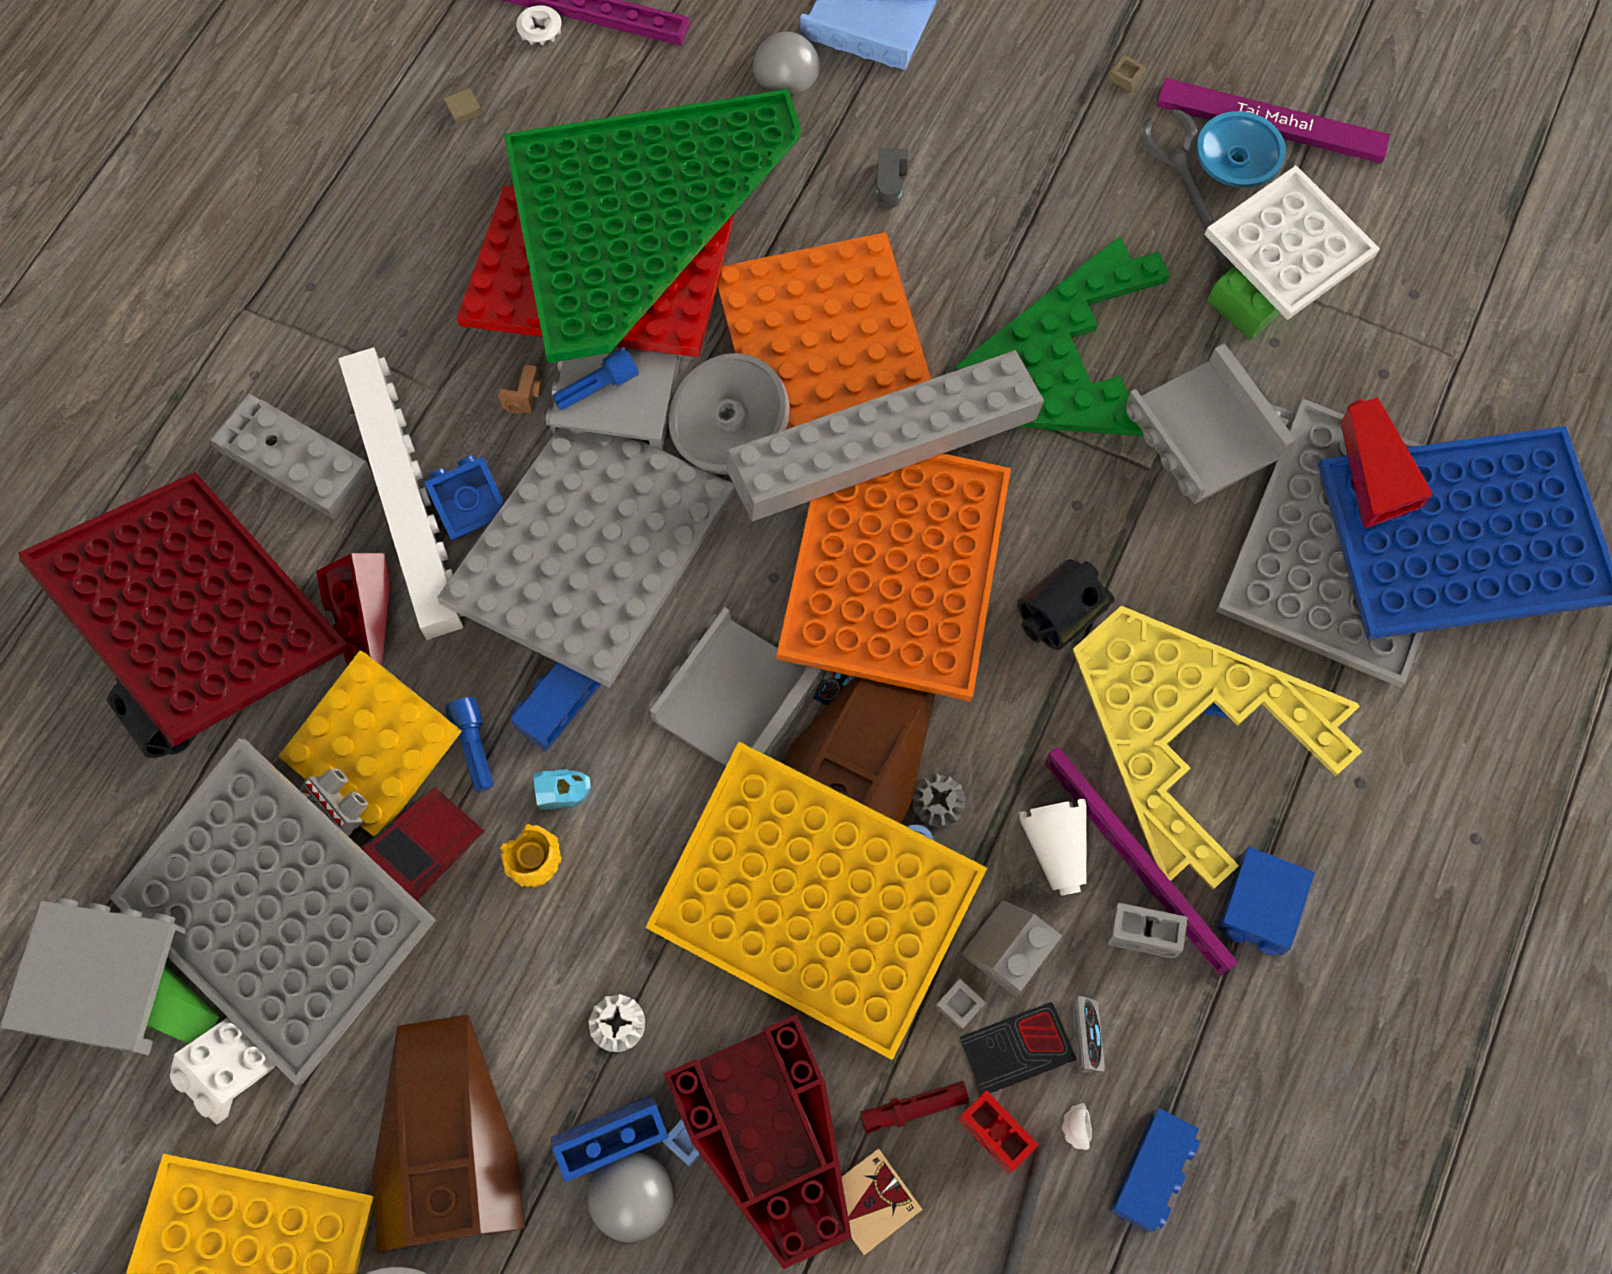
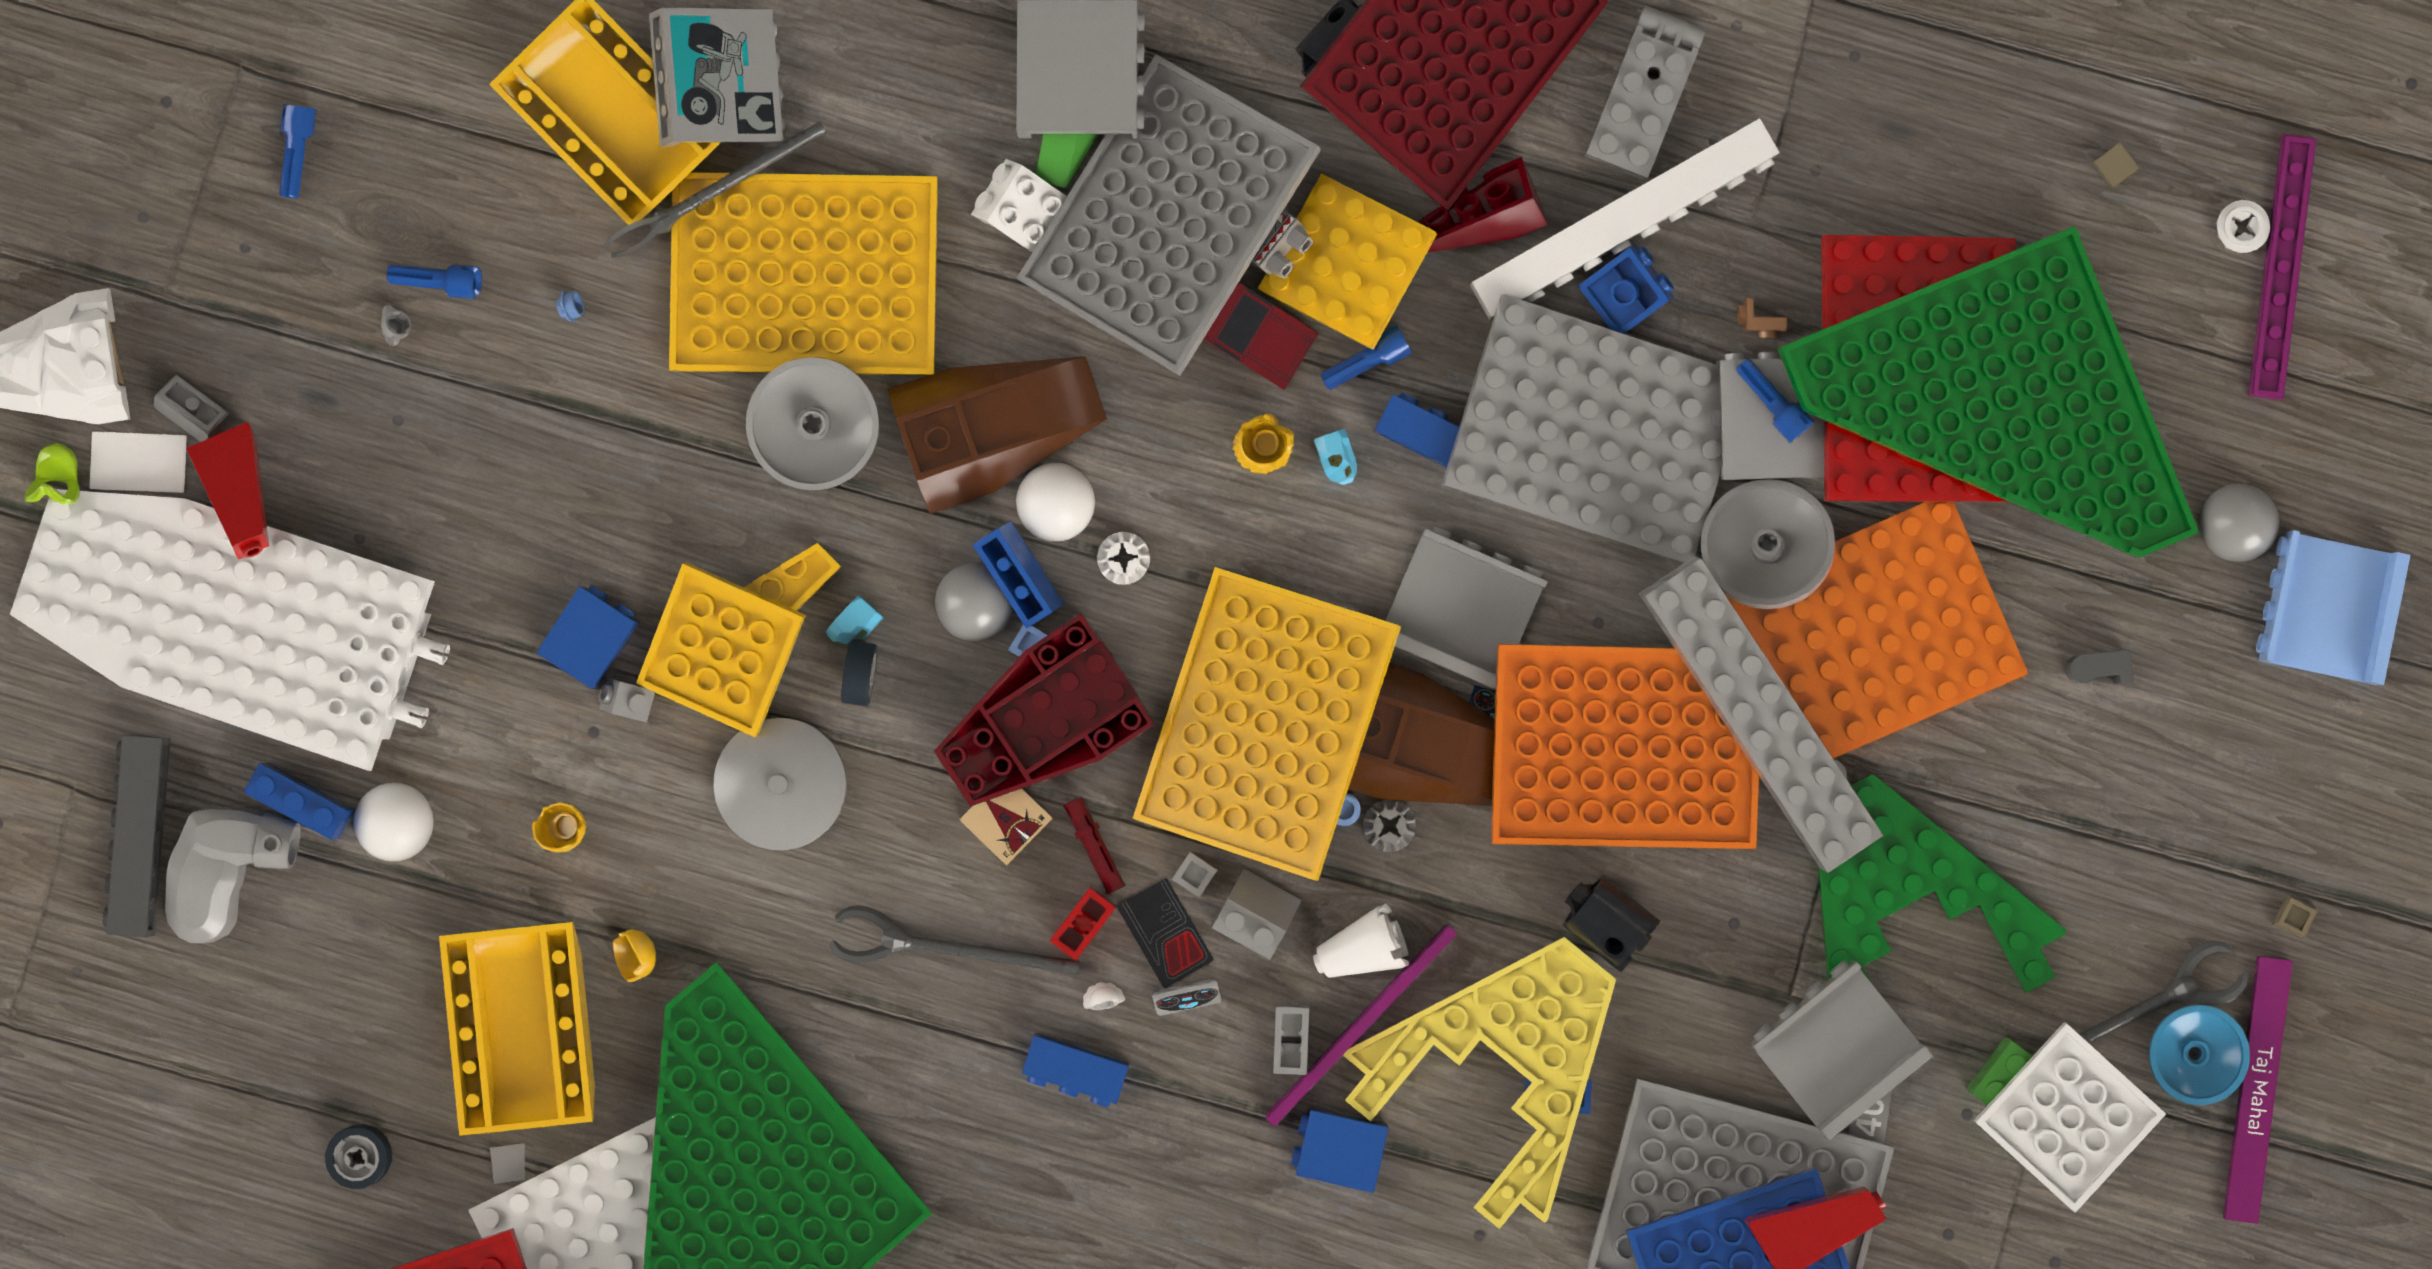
camera: 80 degrees right, 20 degrees up
none -> white piece [1016,463,1095,541]

